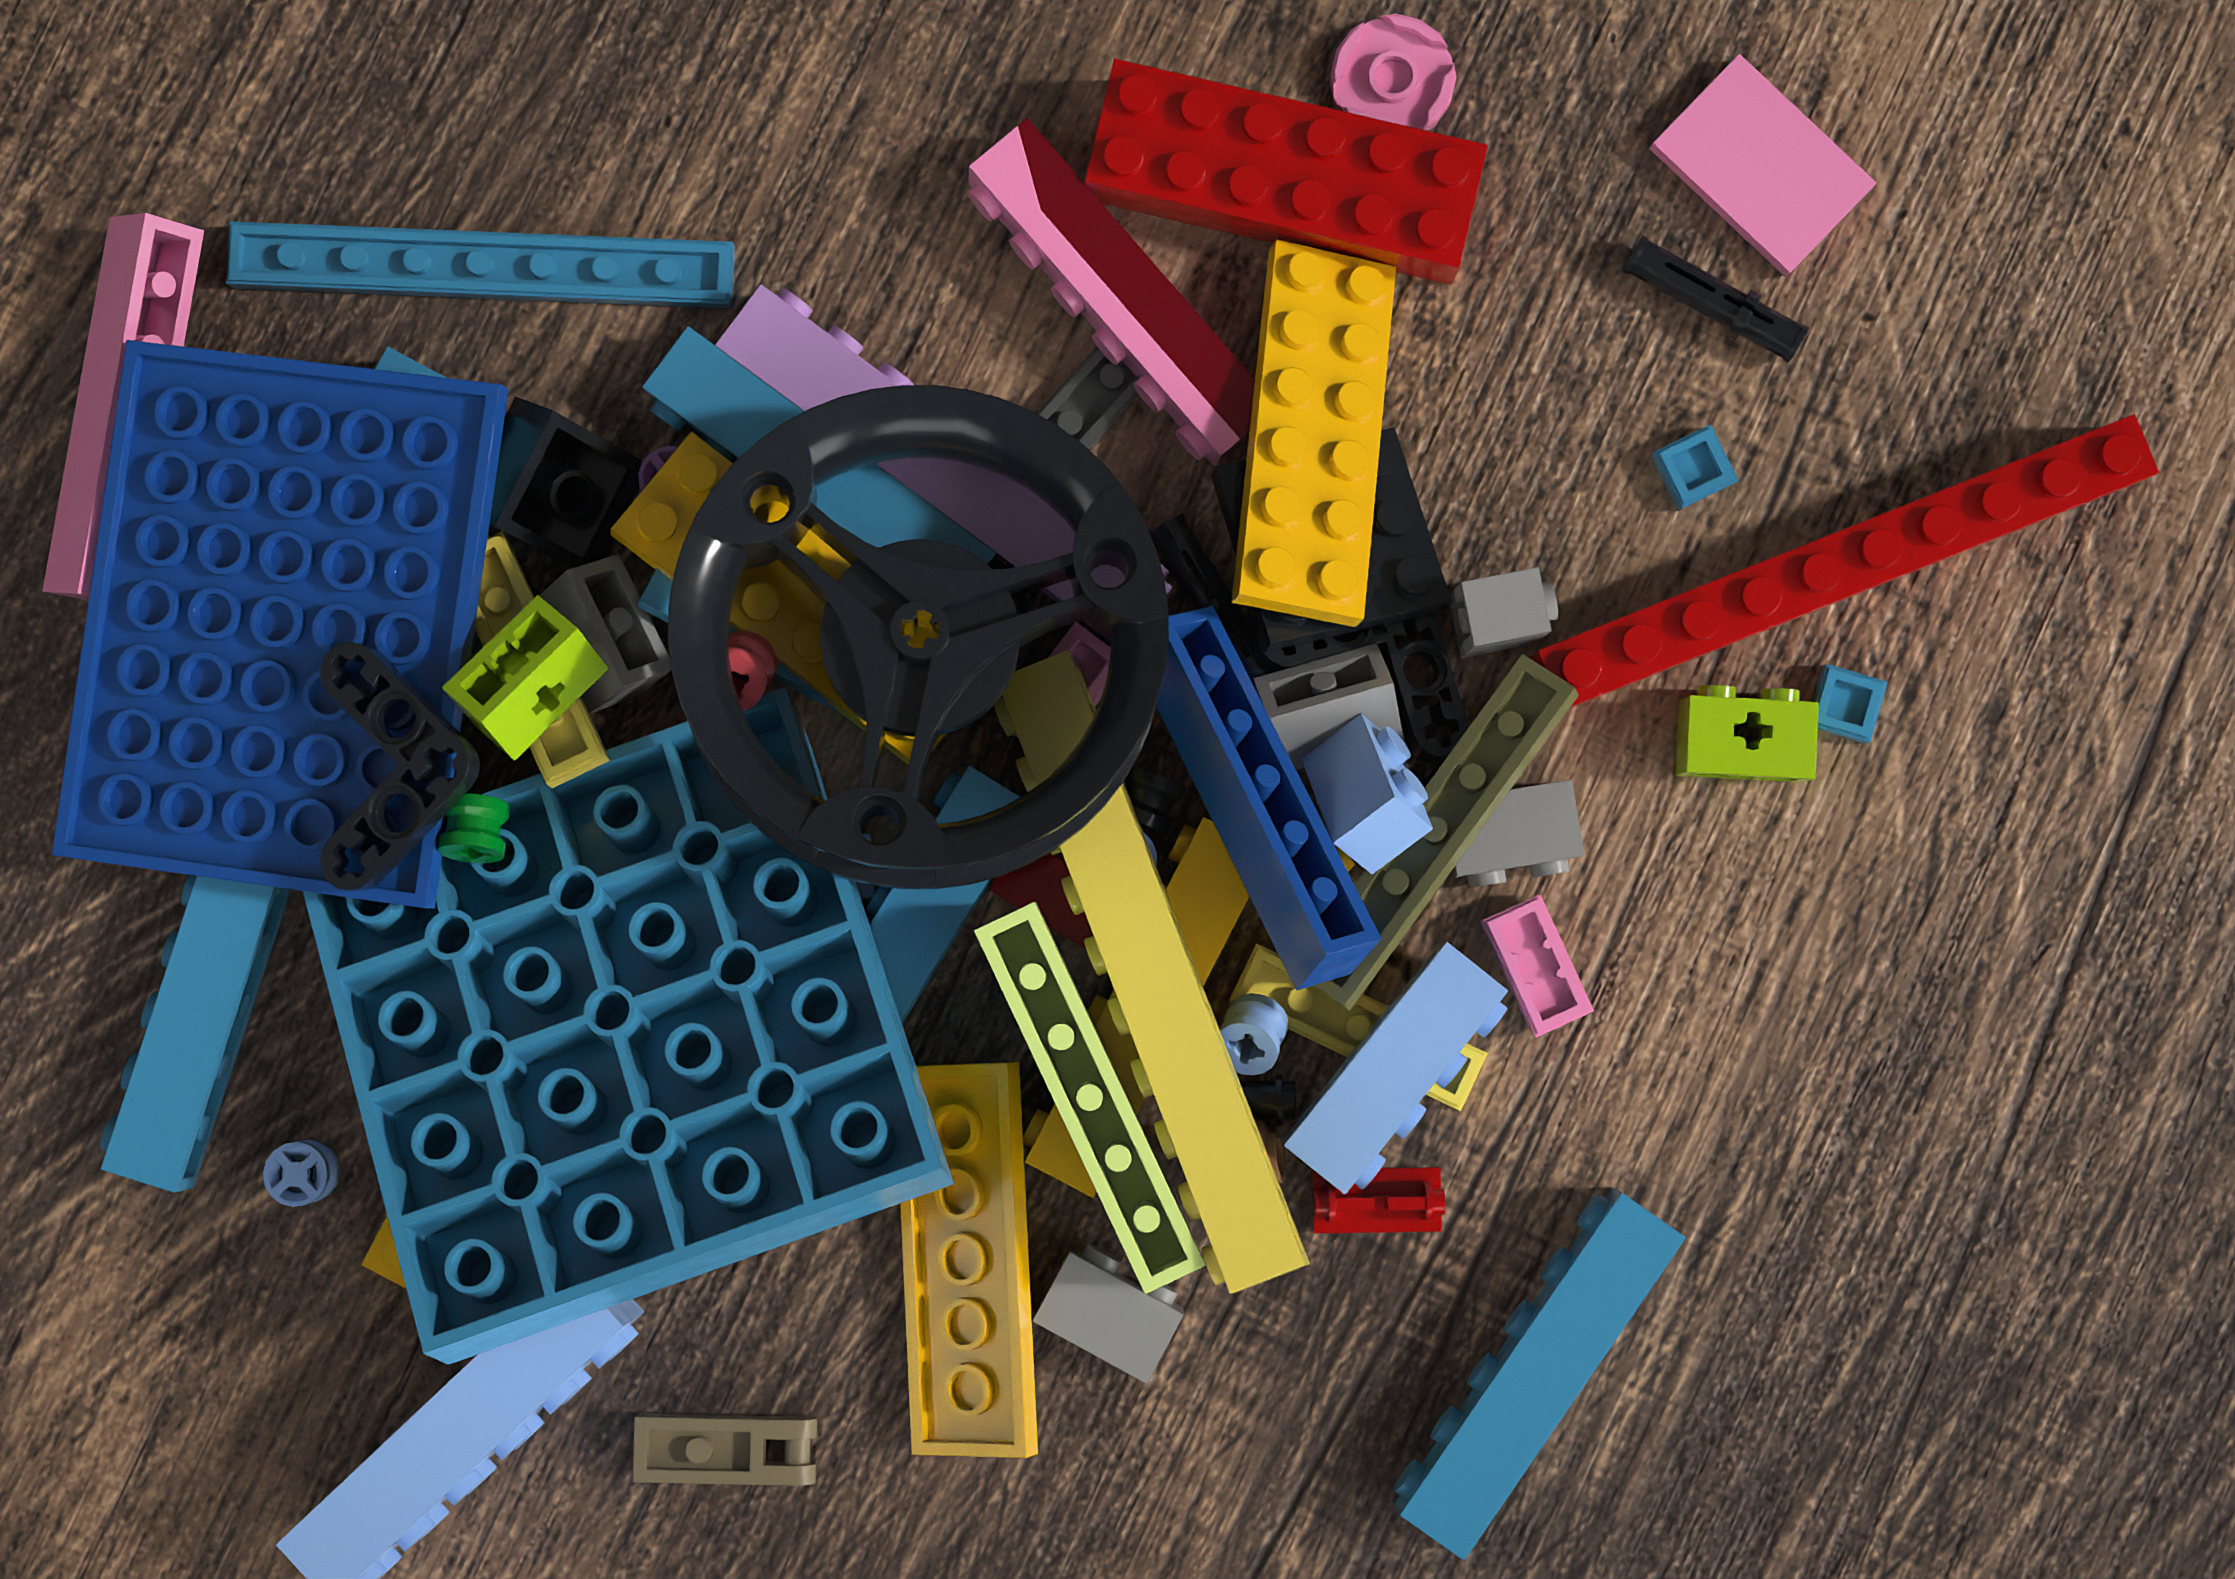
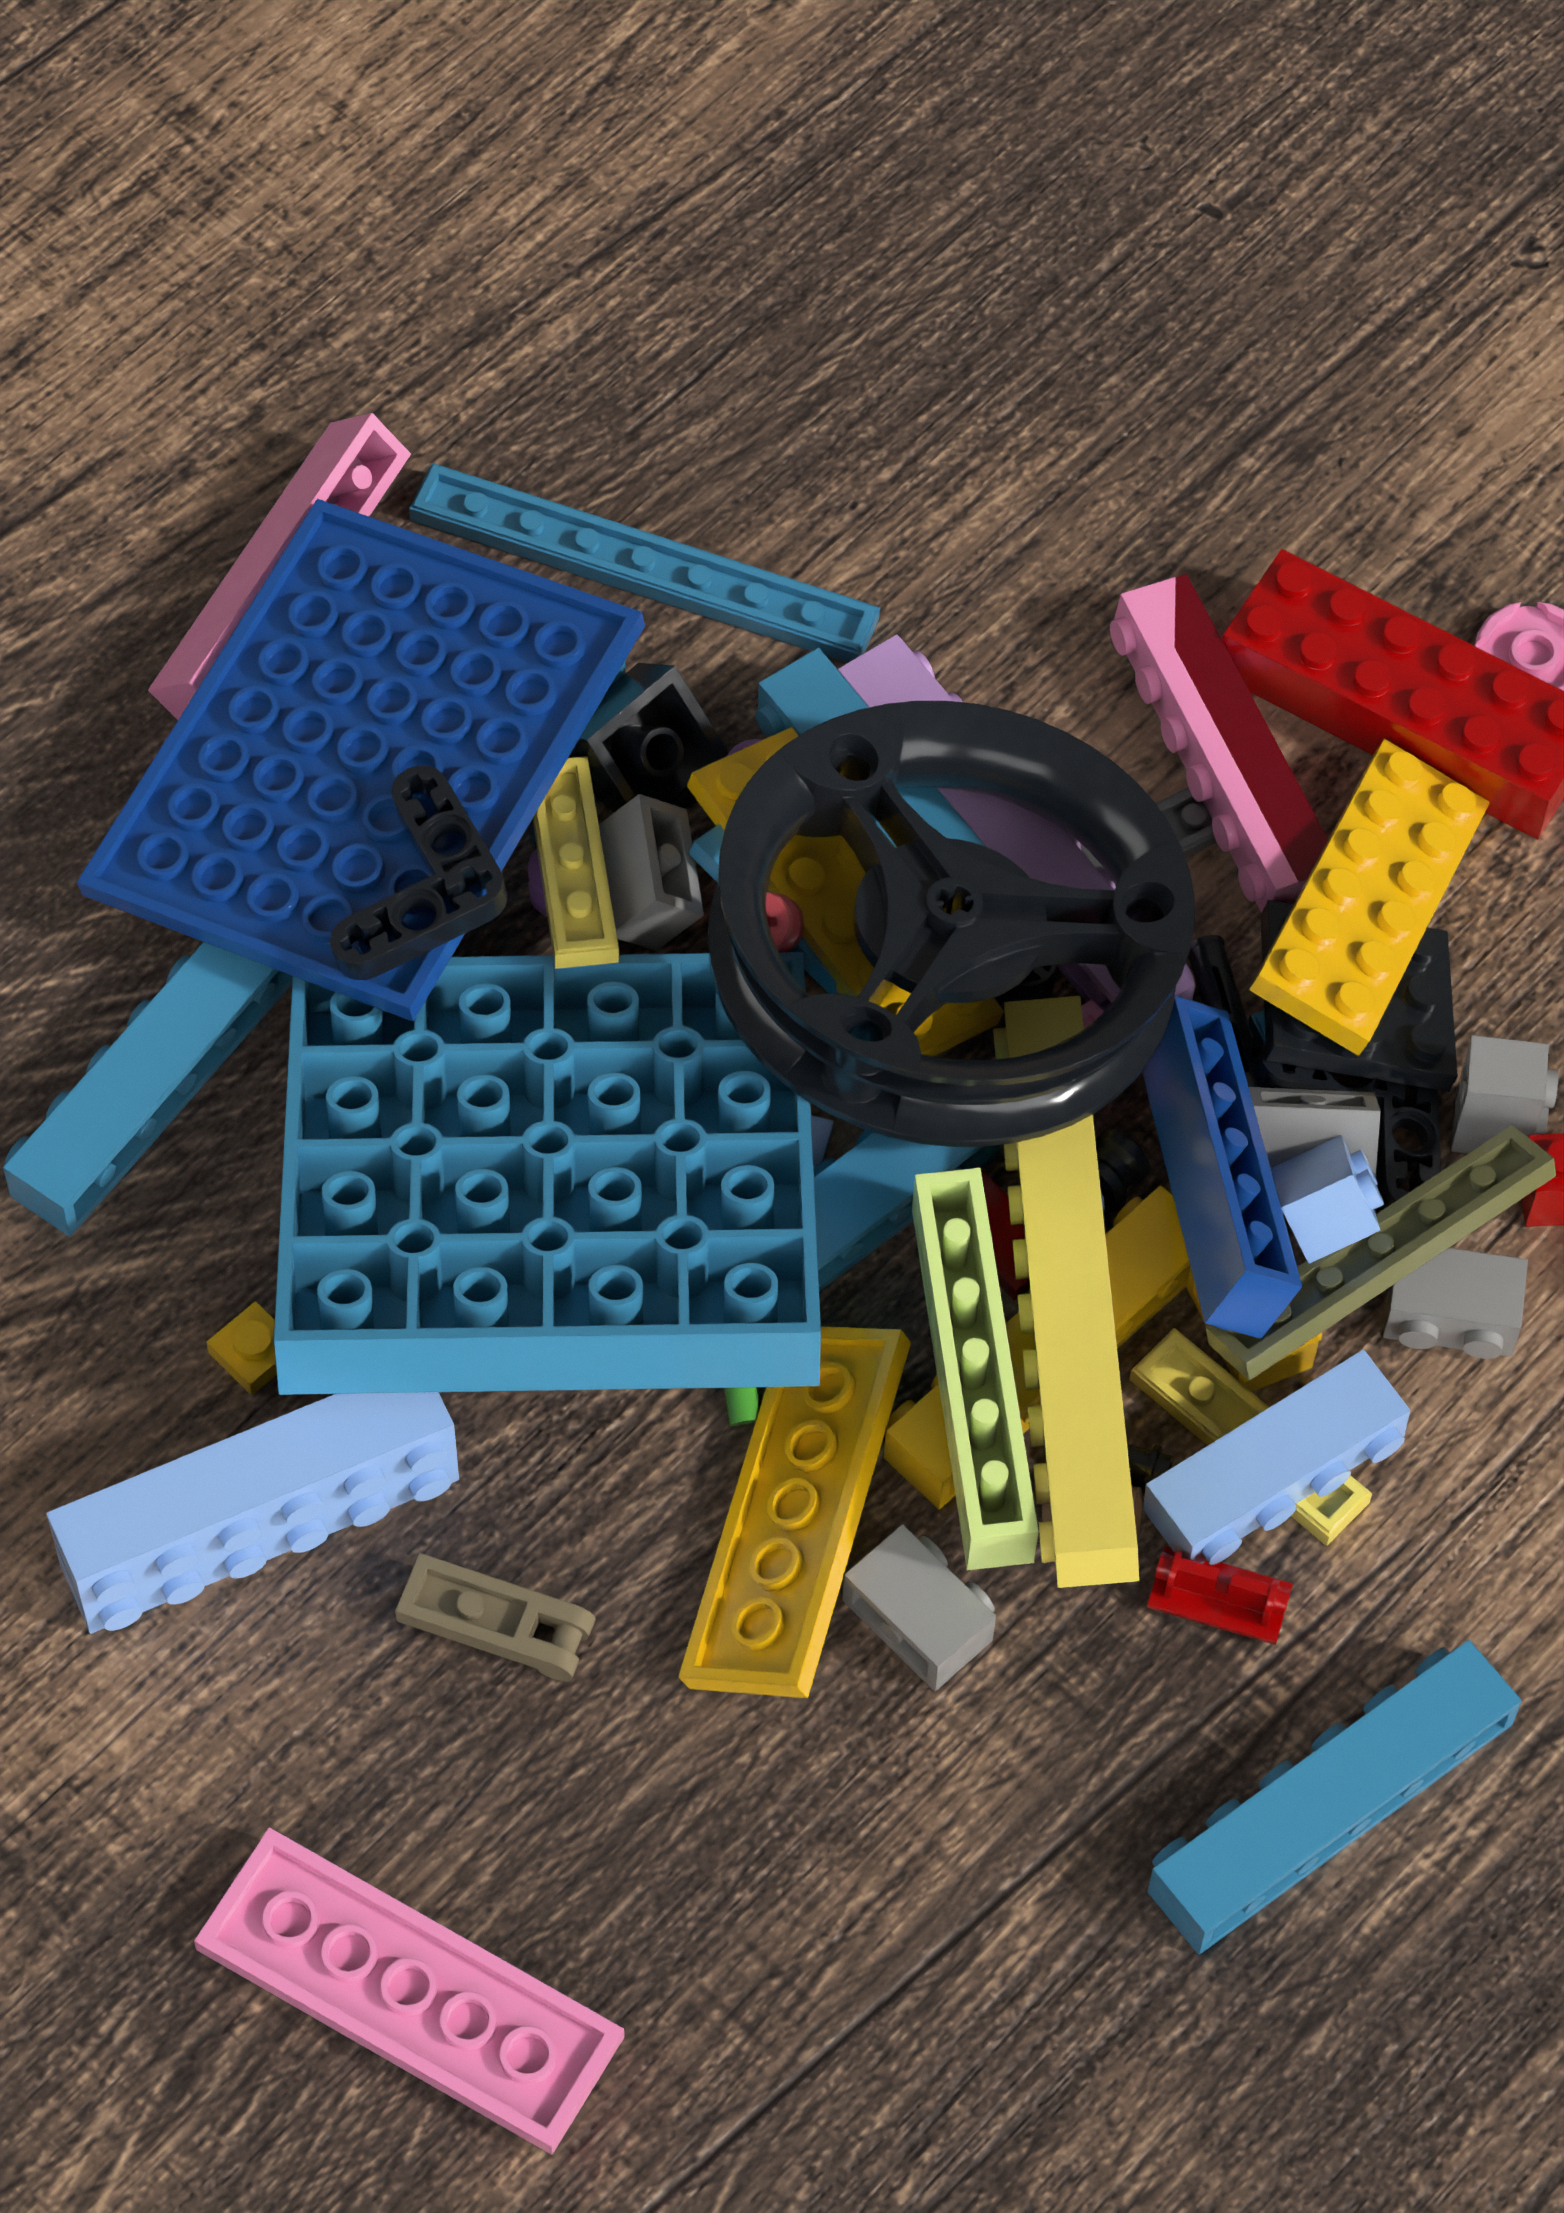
camera: 15 degrees right, 25 degrees down
light blue wheel [263,1139,341,1207] -> none
green wheel [438,794,510,863] -> none
lime brick [442,595,609,761] -> none
light blue wheel [1220,993,1288,1076] -> none
bright pink plate [1480,894,1594,1038] -> none

